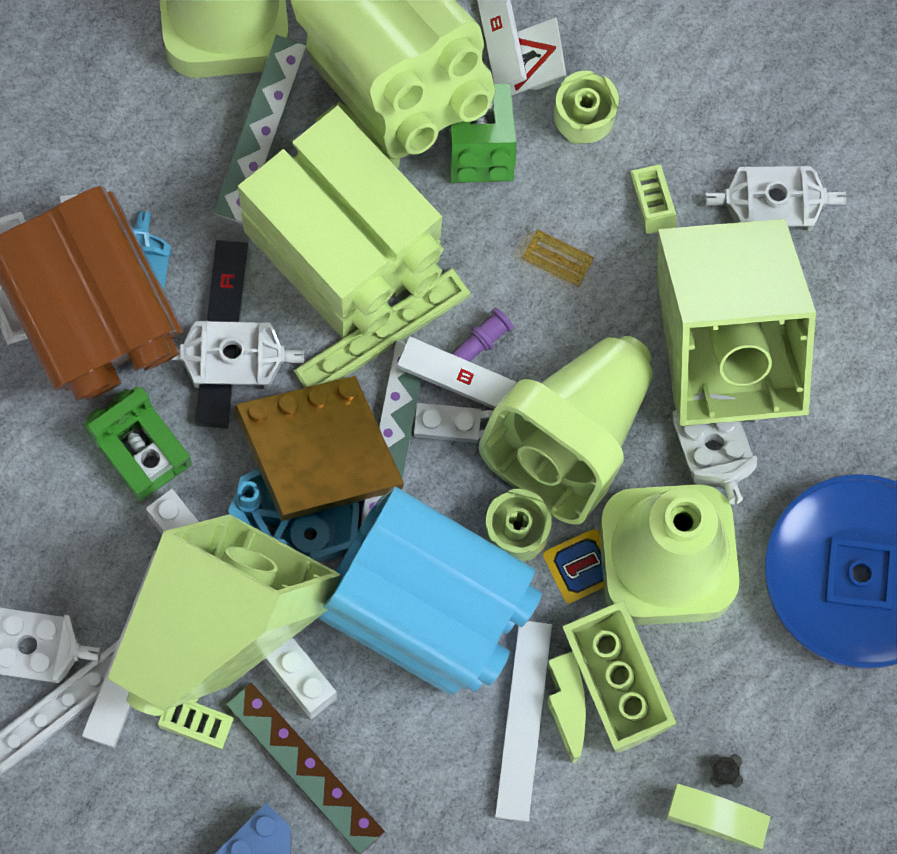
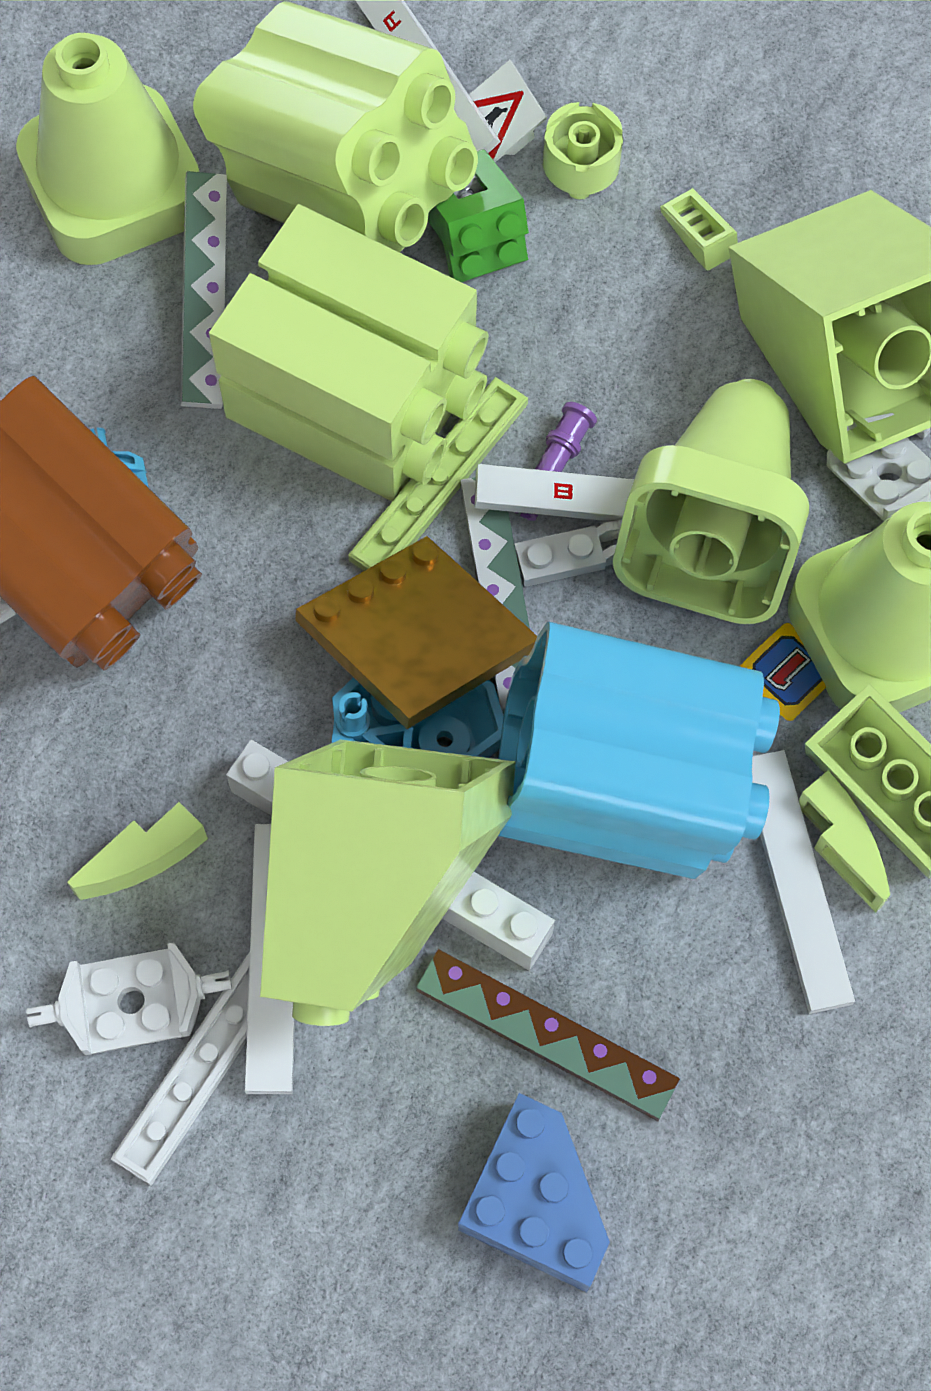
camera: 15 degrees left, 5 degrees down
bright green brick [83,386,192,503] -> none
yellowish green slope [158,703,234,750] -> none
white plate [171,321,304,389] -> none
black tile [195,240,248,429] -> none
yellowish green brick [484,489,552,561] -> none
clear yellow tile [523,229,594,287] -> none
white plate [705,166,846,231] -> none
none -> yellowish green slope [67,802,208,900]

